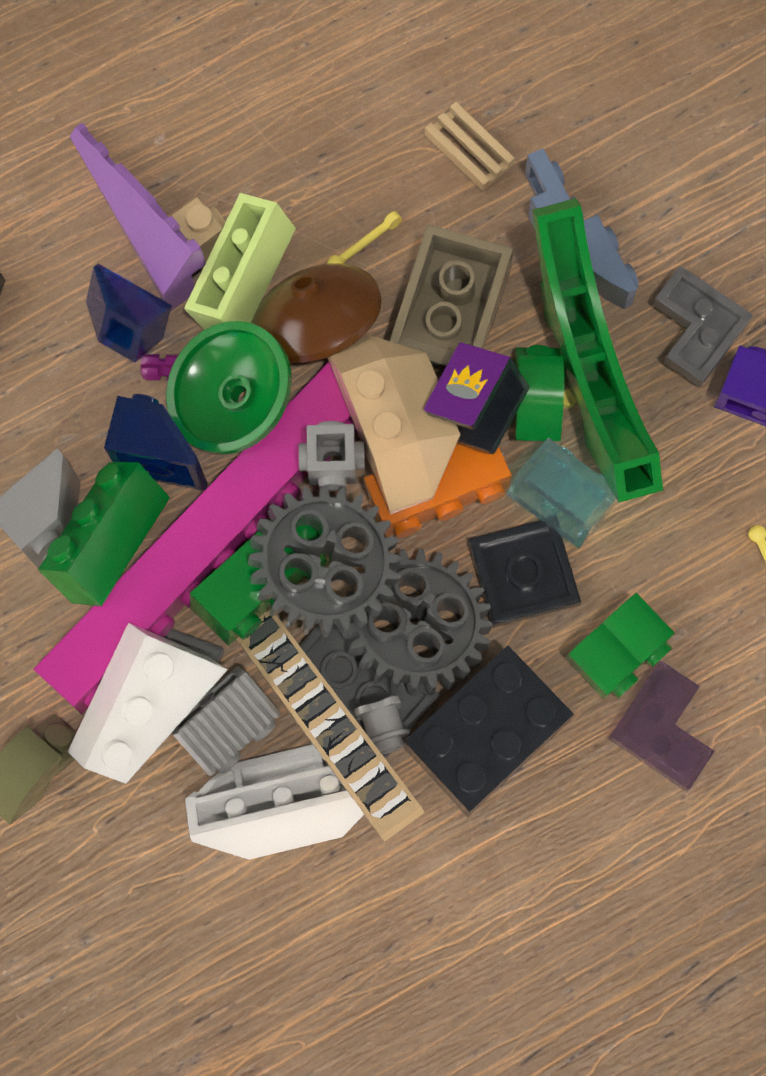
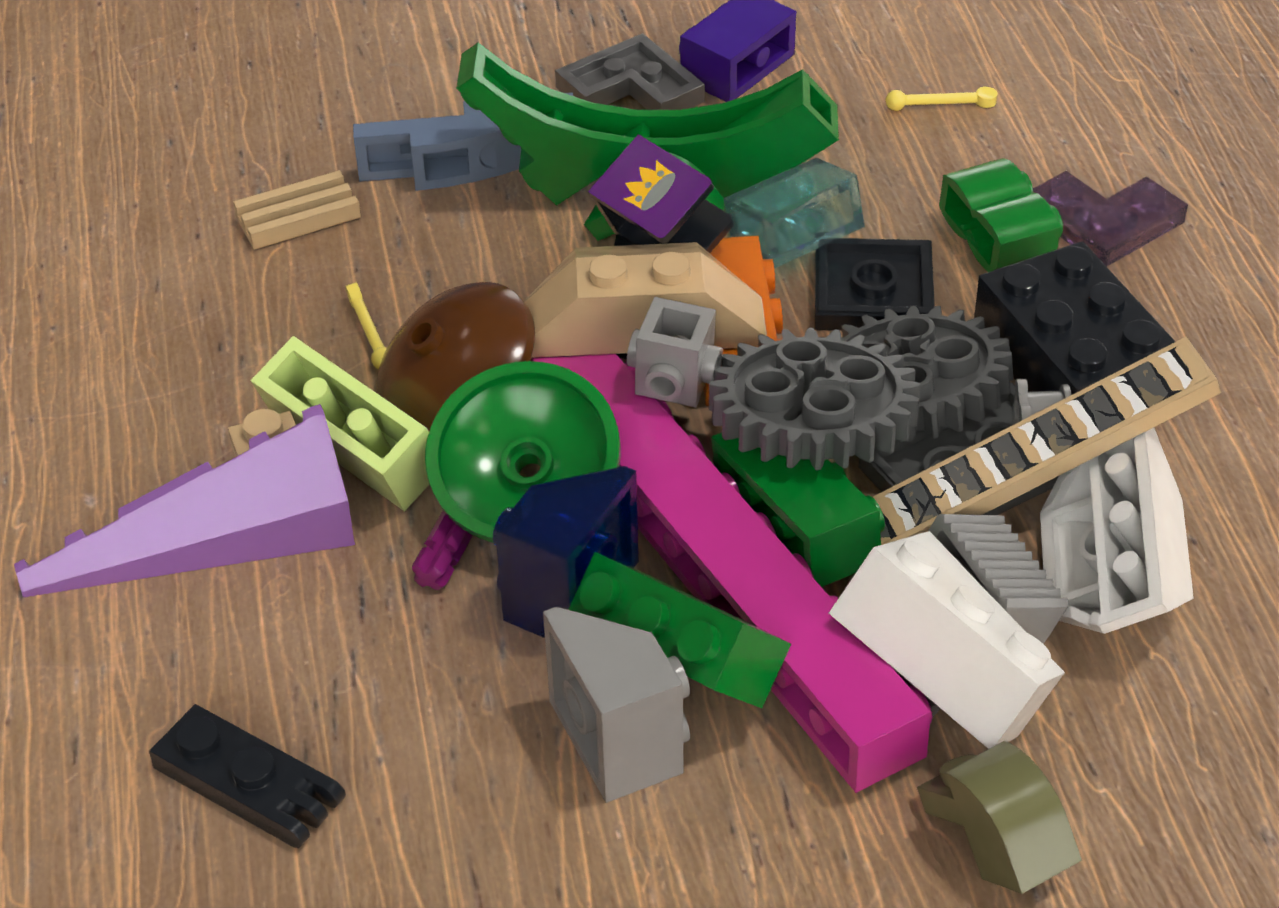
camera: 75 degrees left, 30 degrees down
clear blue slope [86,263,172,362] -> none
dark tan slope [390,224,513,368] -> none

